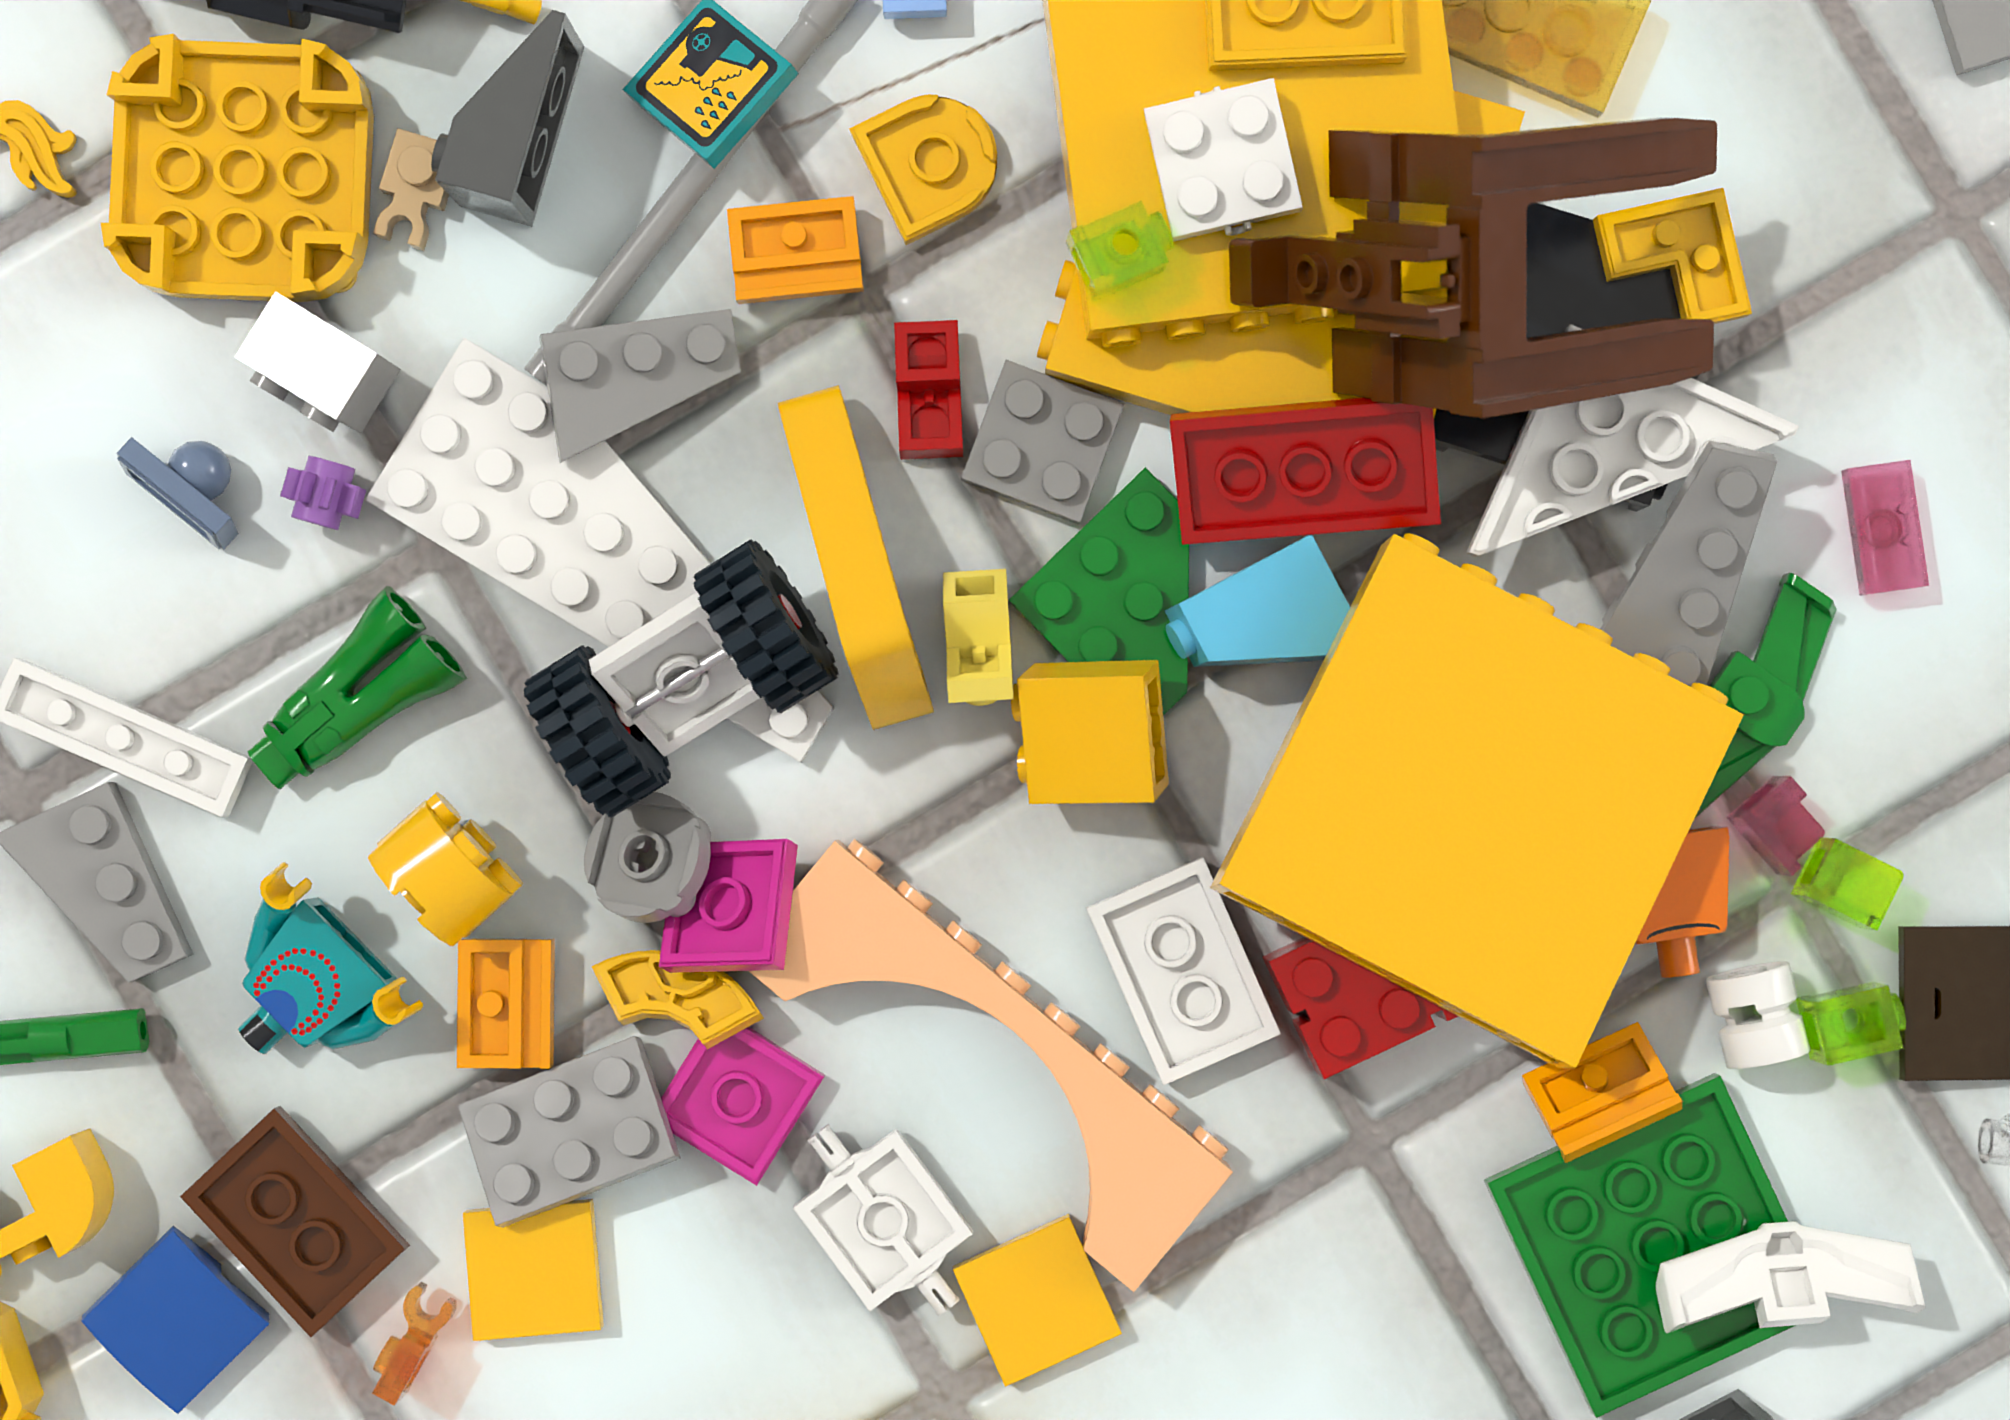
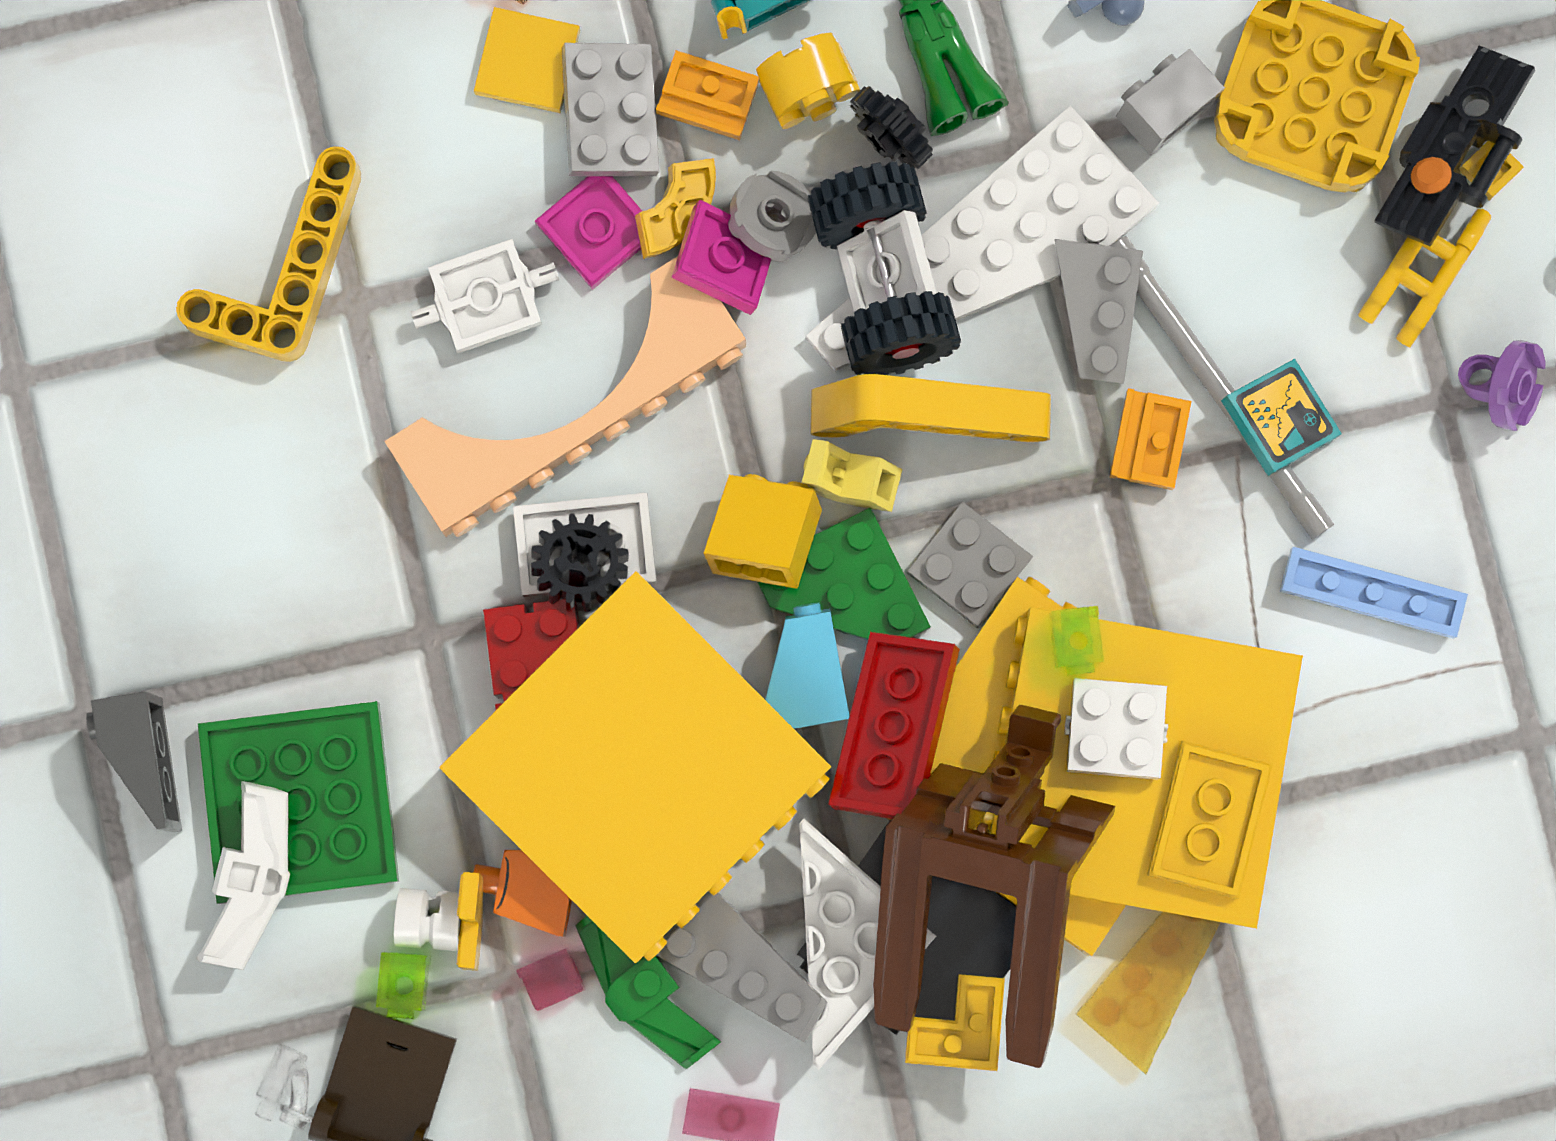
camera: 105 degrees right, 5 degrees down
medium lavender gear [280,455,366,530] -> none
tan plate [373,128,449,251] -> none
dark grey slope [431,10,584,227] -> none
yellow tile [849,94,997,245] -> none
red slope [894,320,963,460] -> none
yellow tile [953,1213,1122,1387] -> none
light orange plate [1522,1022,1683,1163] -> none
clear neon green panel [1790,837,1904,931] -> none
none -> yellow tile [457,872,483,971]
none -> black gear [531,513,629,612]
none -> black gear [849,86,933,170]

